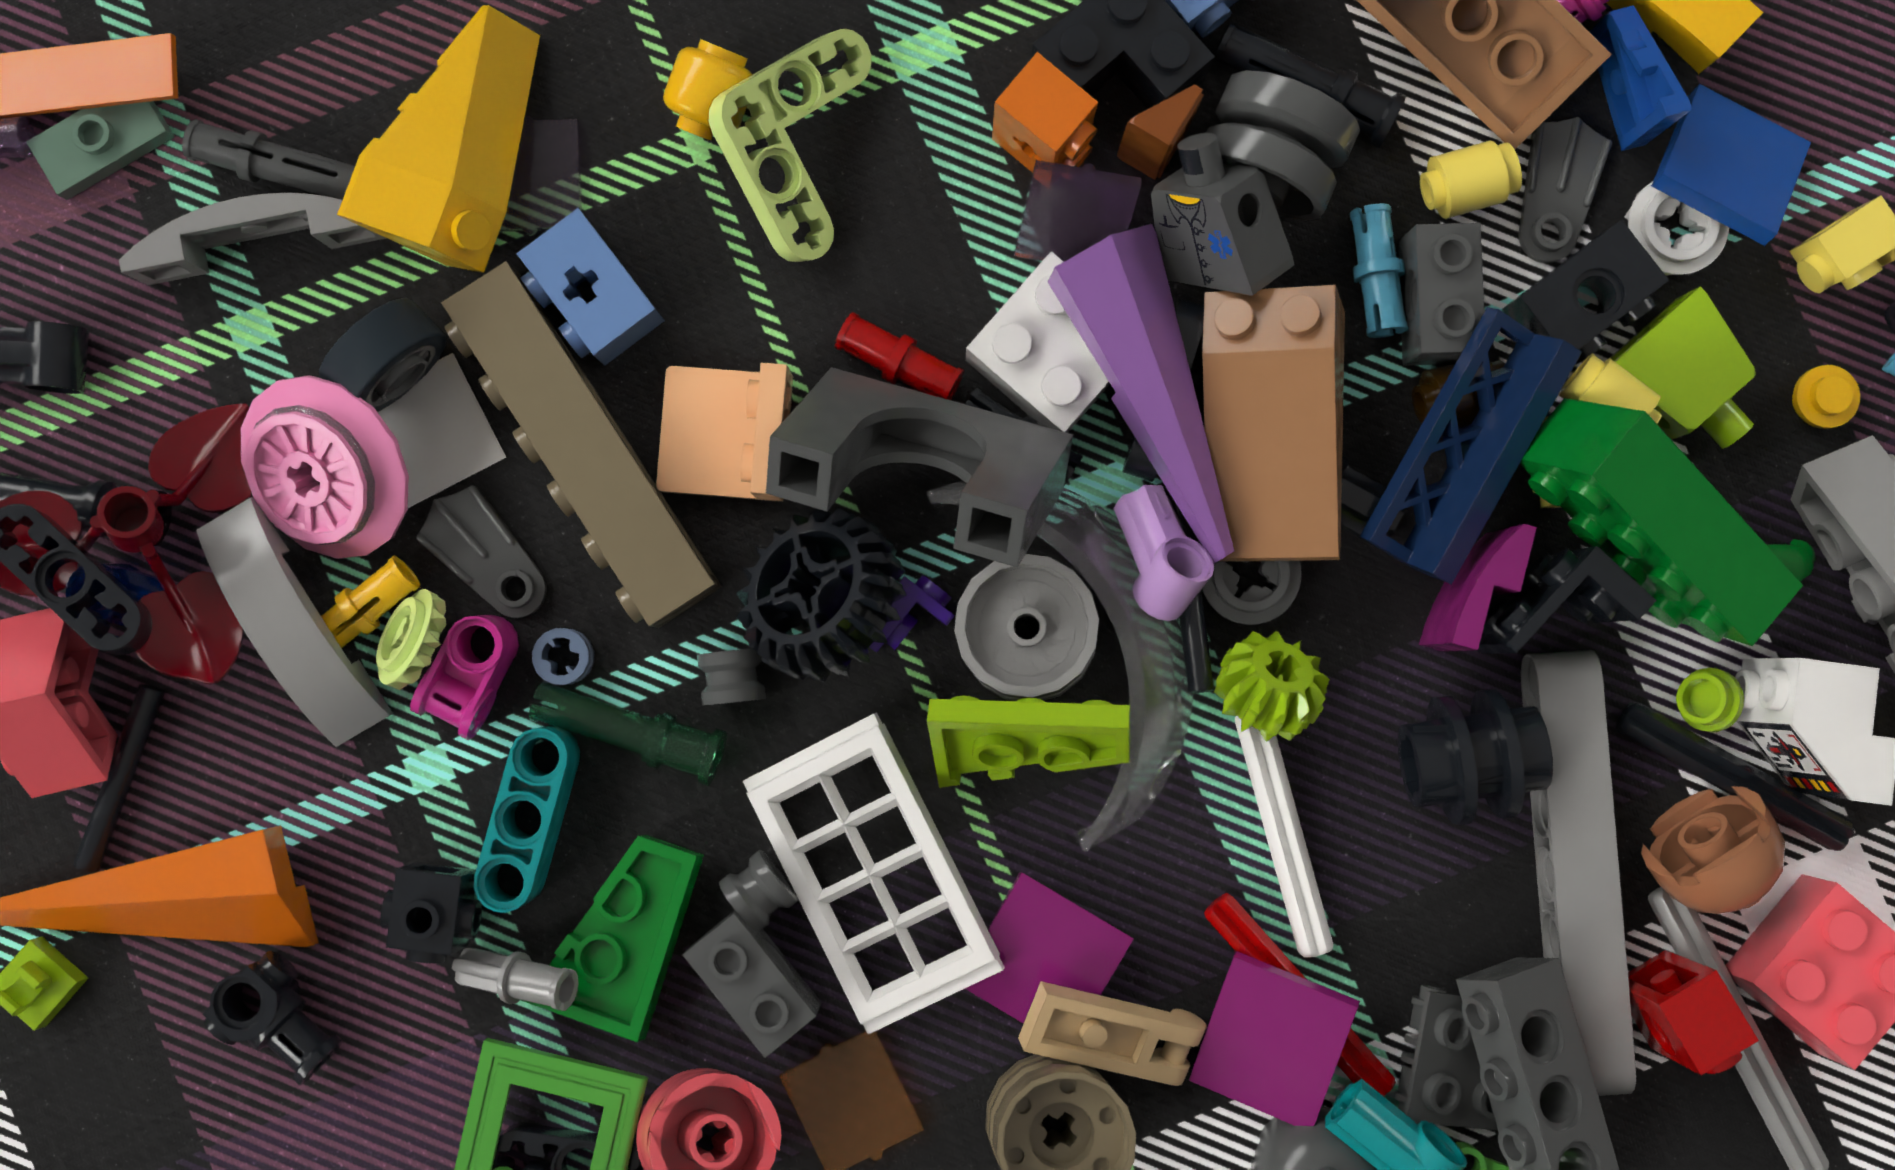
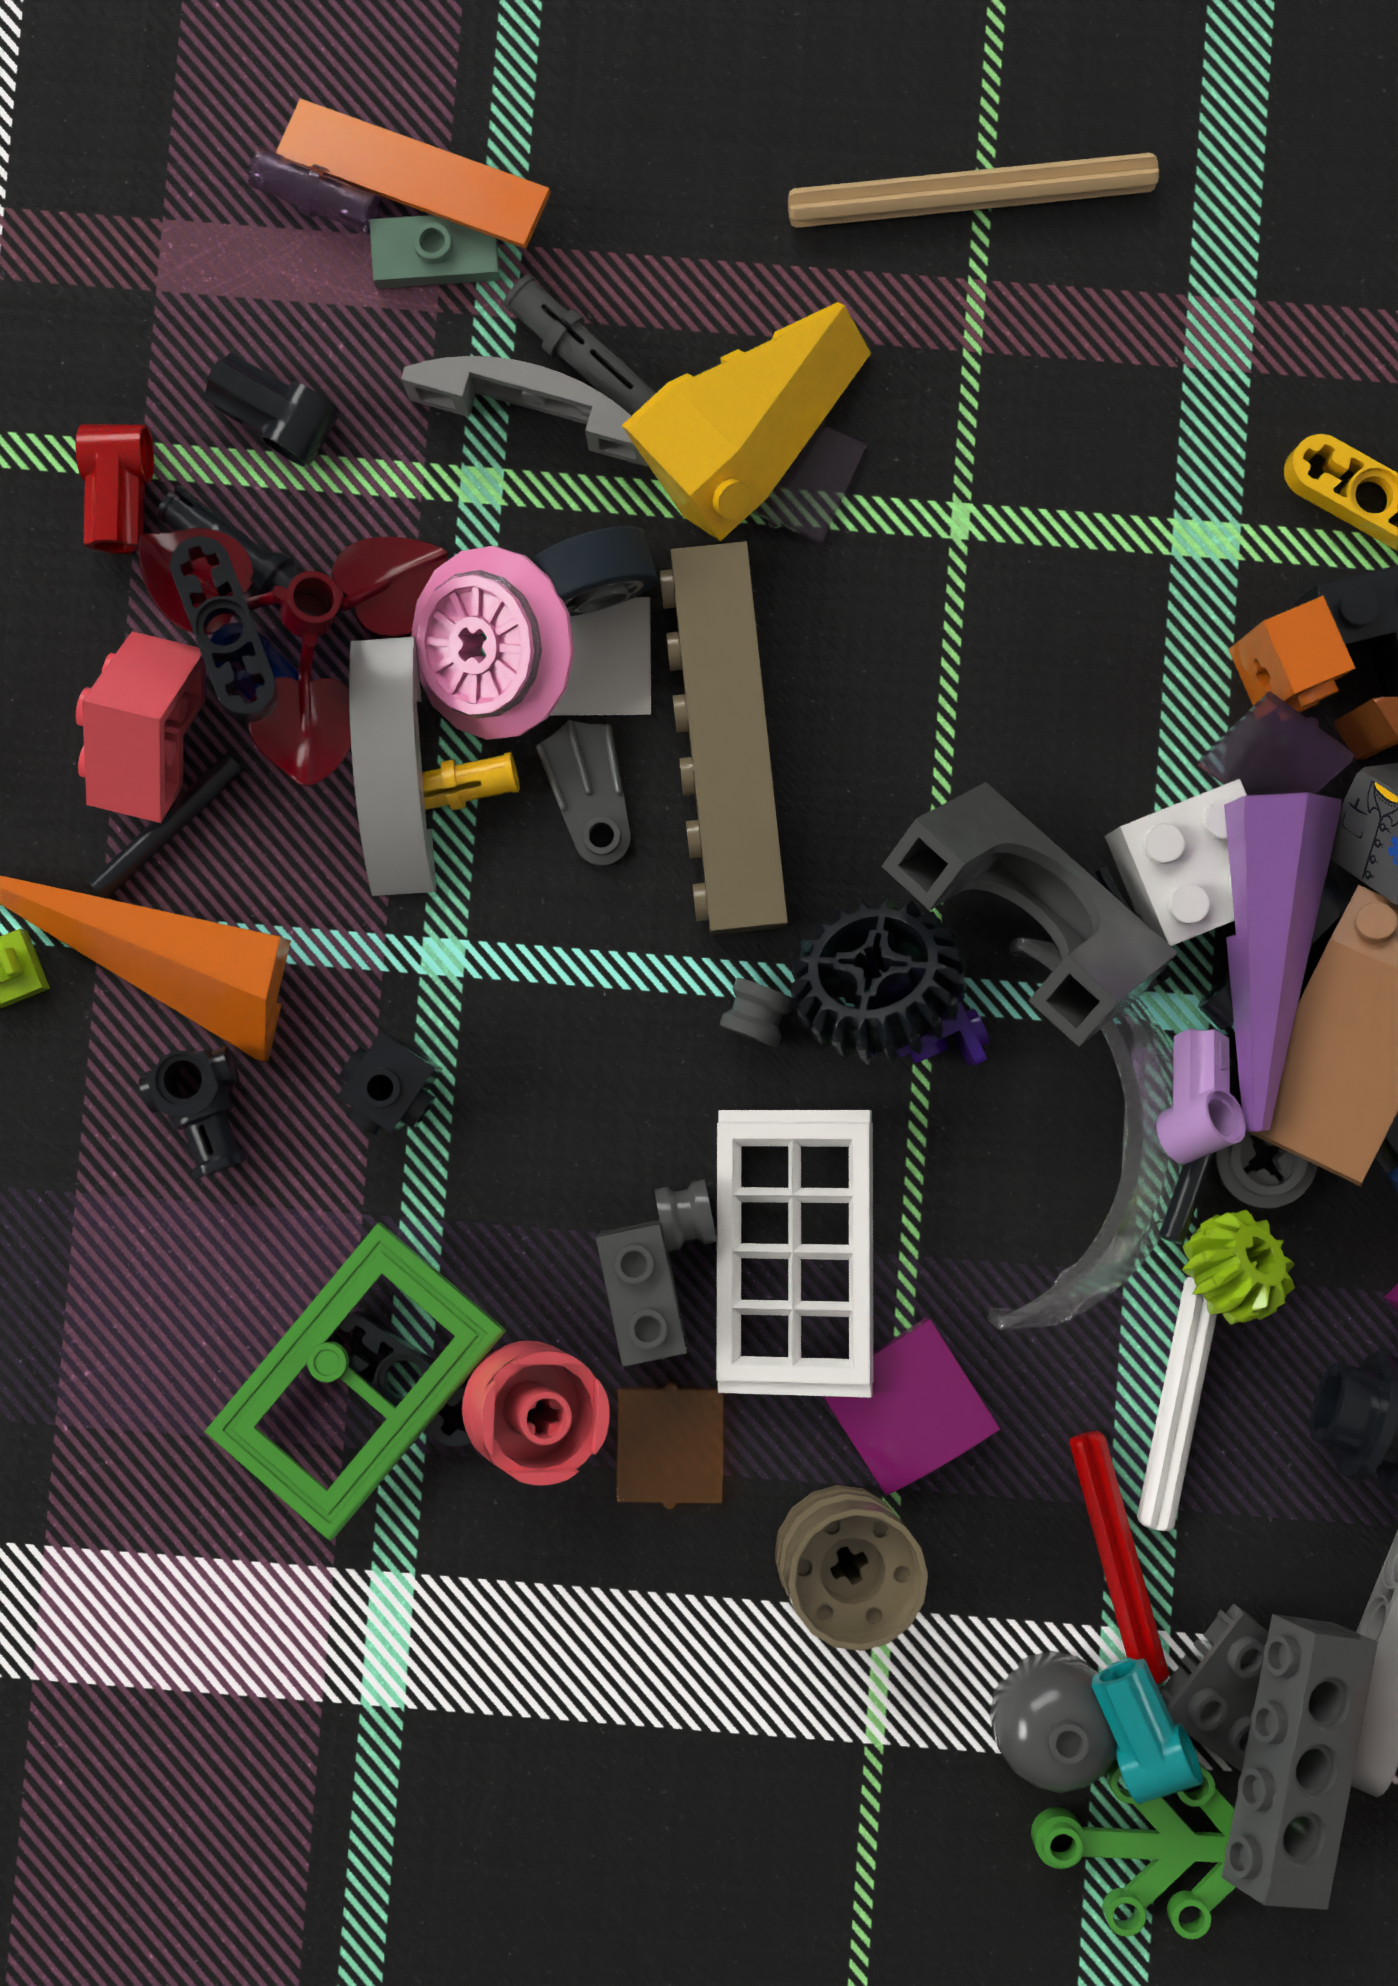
camera: 25 degrees right, 0 degrees up
yellowish green gear [376,589,446,690] -> none
dark pink piece [410,615,519,741] -> none
light grey axle [452,947,579,1011] -> none
teal beam [474,726,580,913] -> none
medium blue brick [516,208,665,365] -> none
green wing [521,835,704,1043] -> none
clear green pin [529,681,727,786] -> none
sand blue bush [532,628,595,685] -> none
light nougat bracket [656,363,793,502] -> none
yellow head [663,39,753,140] -> none
yellowish green beam [709,29,871,262] -> none
red pin [834,312,965,400] -> none
lime wing [927,696,1130,788] -> none
light grey wheel [954,554,1099,701] -> none
tan plate [1018,981,1207,1086] -> none
magenta slope [1189,951,1360,1126] -> none

